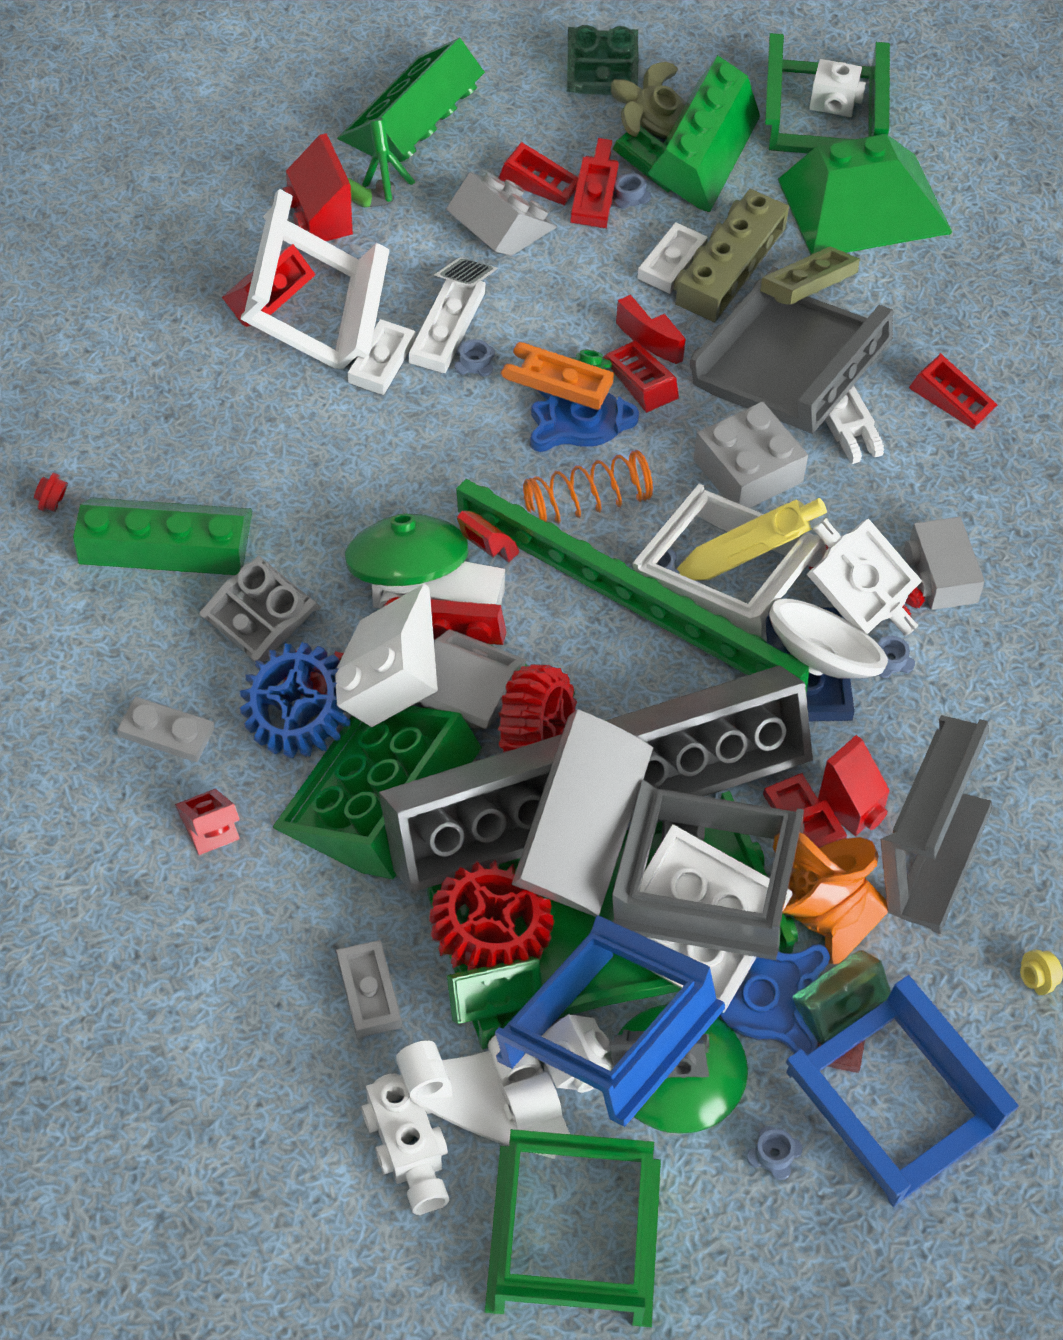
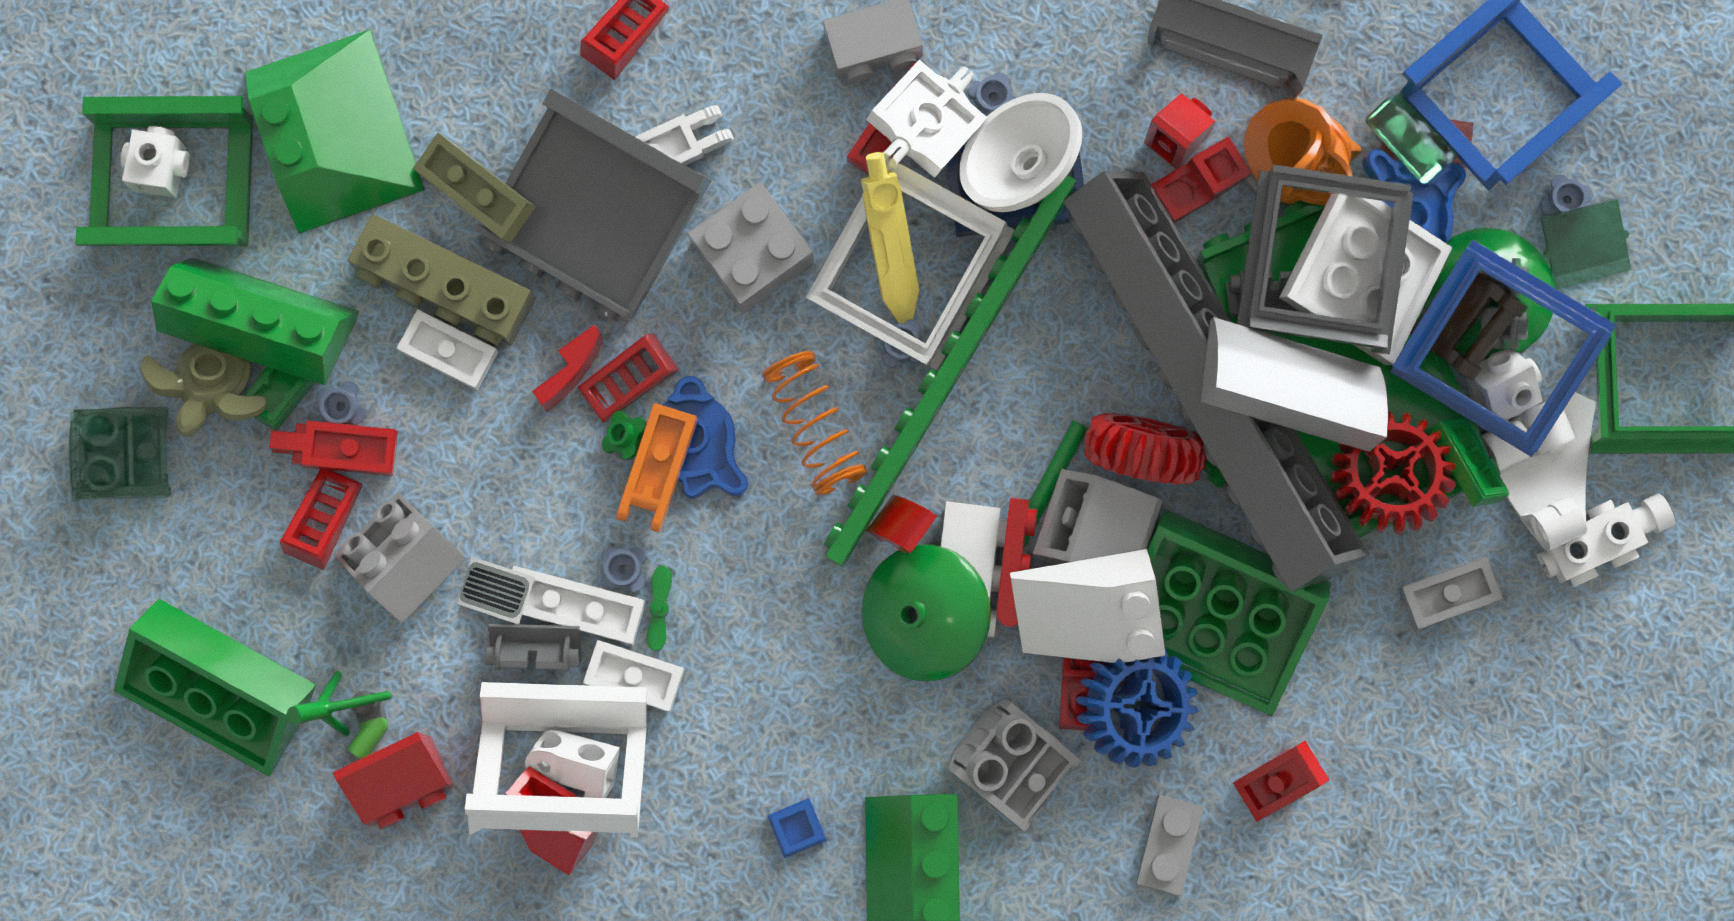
camera: 90 degrees left, 25 degrees up
none -> dark grey hinge [486,624,581,672]
none -> white leg [525,730,620,798]
none -> green piece [647,566,672,652]
none -> blue tile [767,798,827,858]
none -> dark brown plate [1410,270,1529,381]
none -> clear green piece [1541,198,1631,290]

